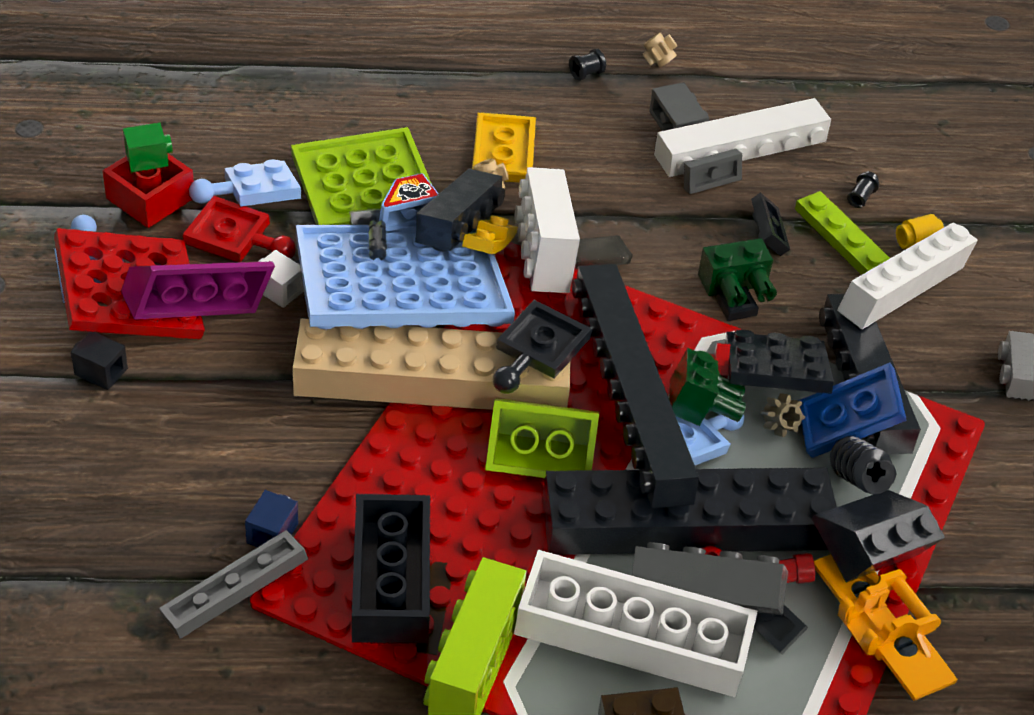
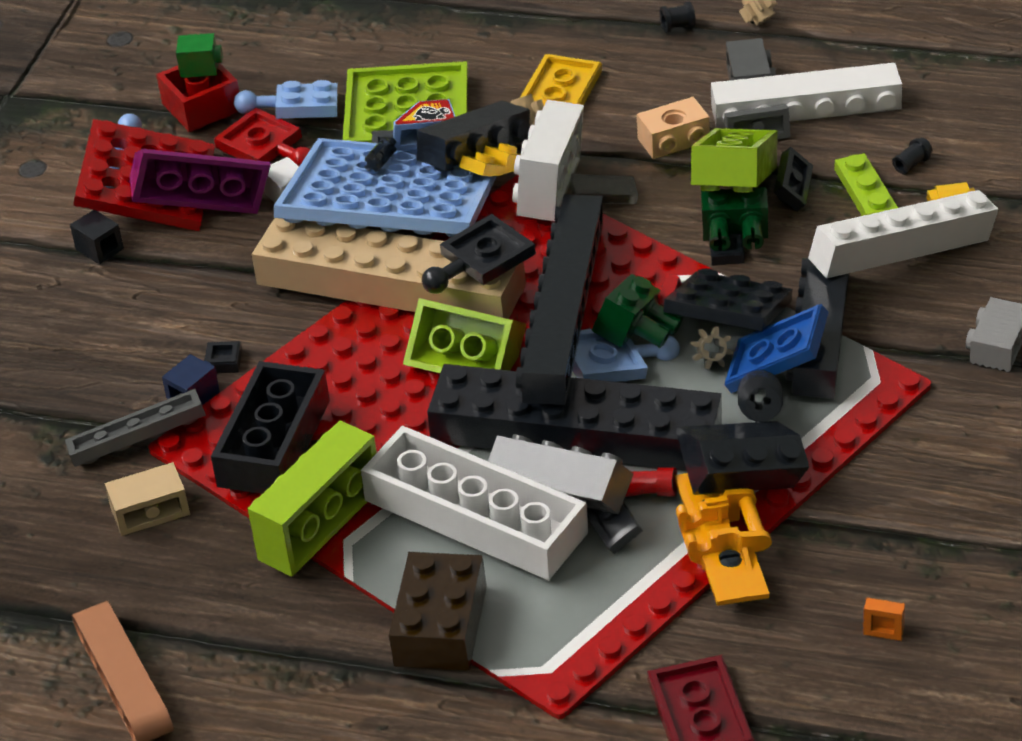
camera: 25 degrees right, 5 degrees down
none -> tan brick [105,462,190,536]
none -> black tile [204,341,242,373]
none -> light nougat brick [637,97,710,159]
none -> lime brick [691,128,778,192]

